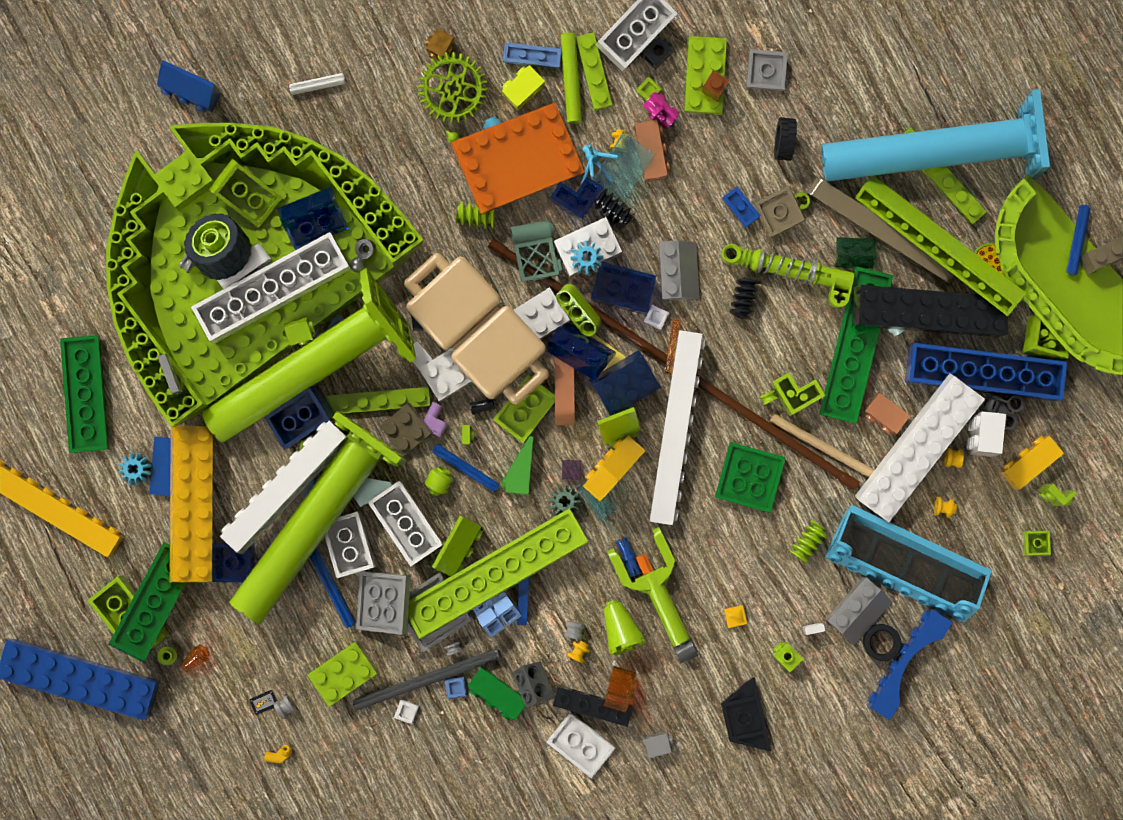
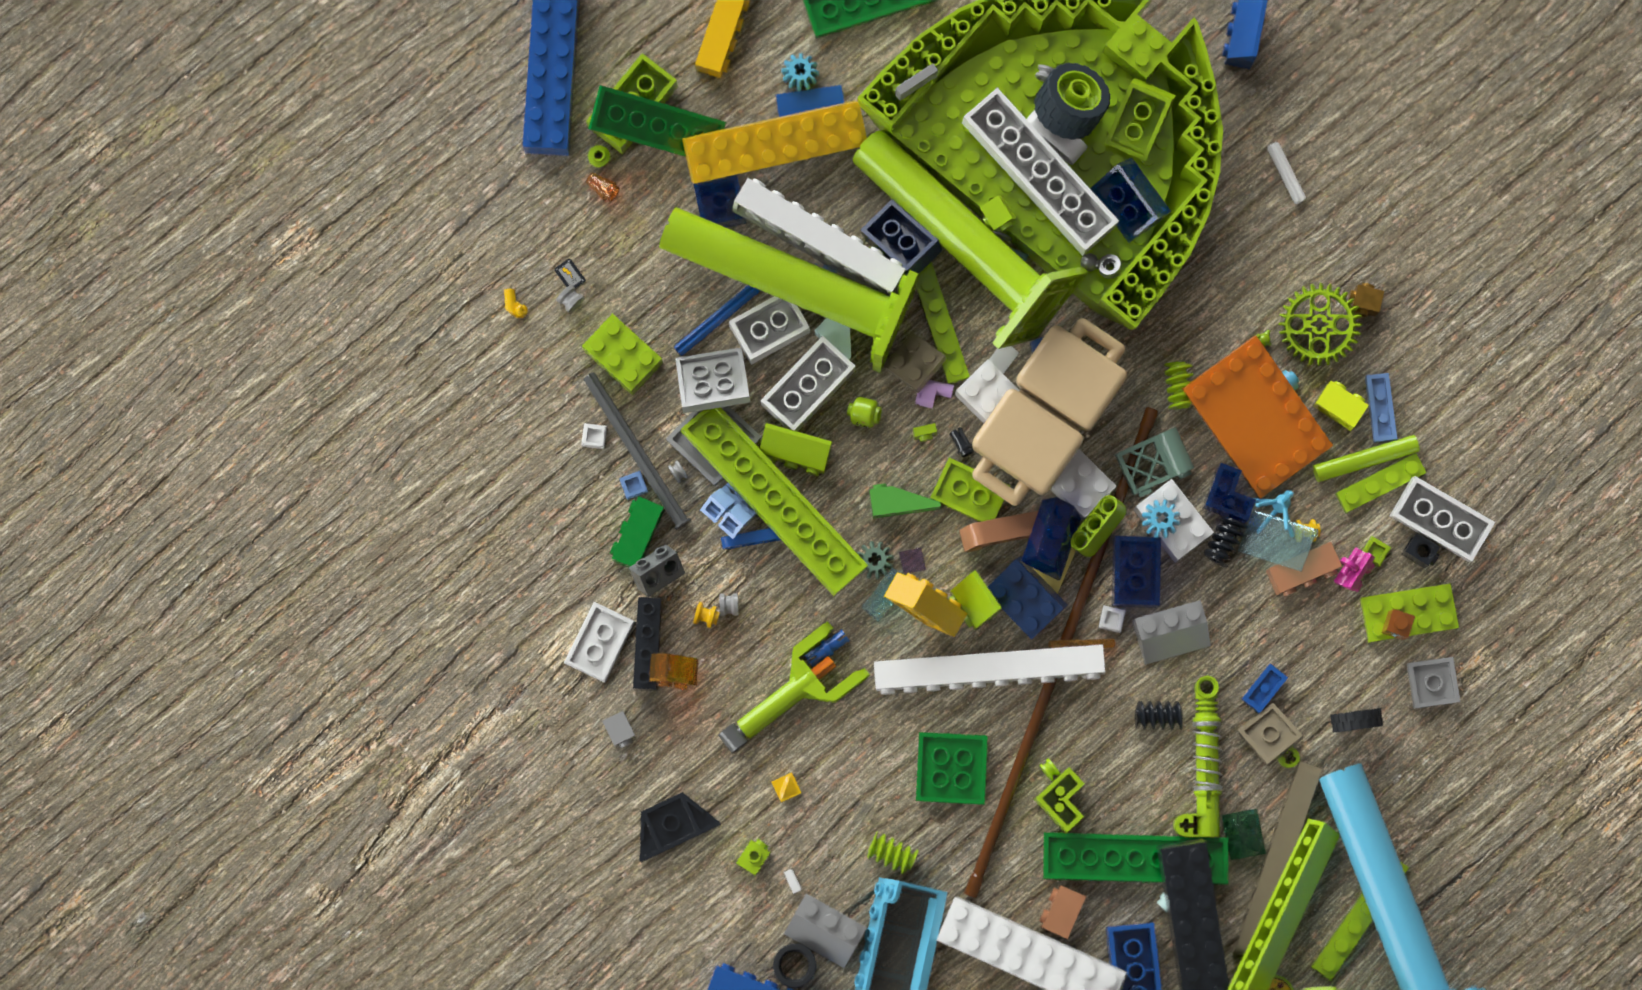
camera: 75 degrees right, 5 degrees down
blue axle [432,444,500,492] -> none
lime cone [603,600,646,656] -> none
tan piece [769,414,874,477] -> none

